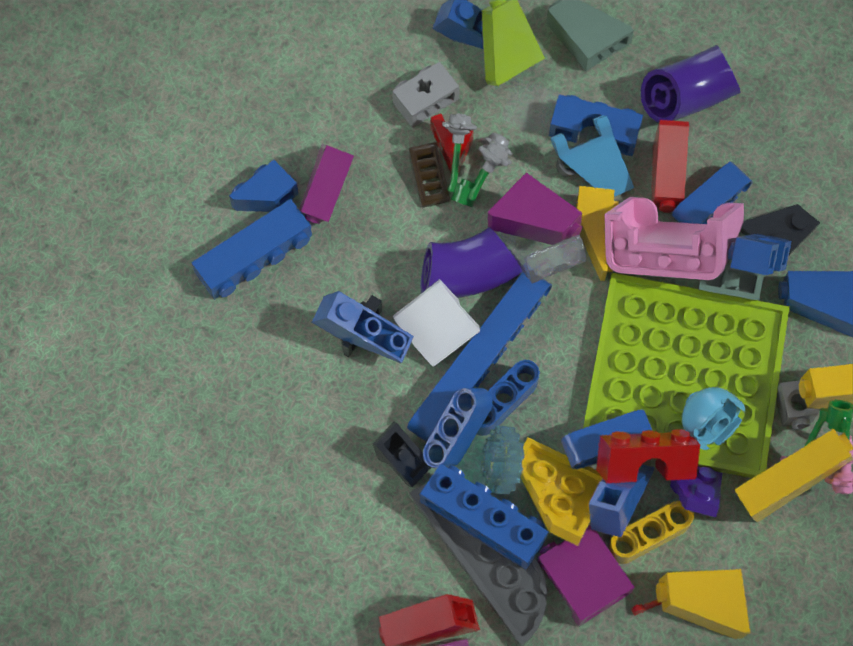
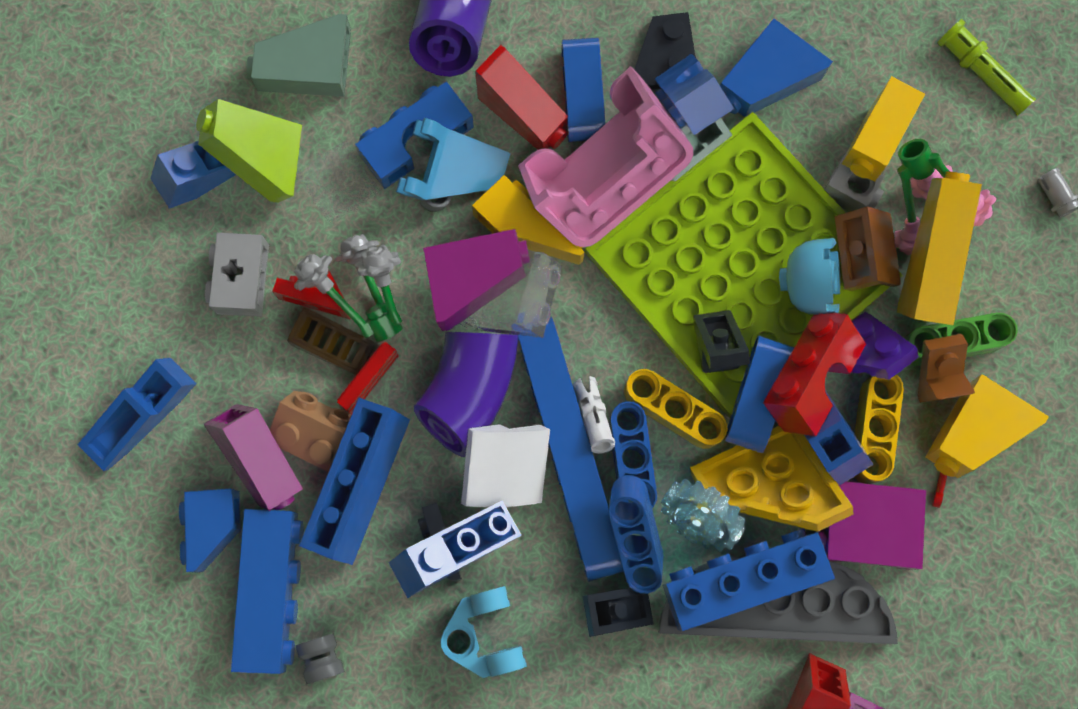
camera: 55 degrees left, 10 degrees up
none -> blue slope [77,358,197,471]
none -> medium nougat bracket [270,391,351,472]
none -> dark grey wheel [295,633,345,685]
none -> blue brick [299,398,410,565]
none -> red tile [337,342,399,415]
none -> medium azure piece [441,586,527,678]
none -> white pin [573,376,615,454]
none -> yellow beam [624,369,728,449]
none -> black slope [693,310,750,373]
none -> dark orange panel [834,206,901,291]
none -> bright green beam [904,312,1018,366]
none -> dark orange slope [918,334,975,403]

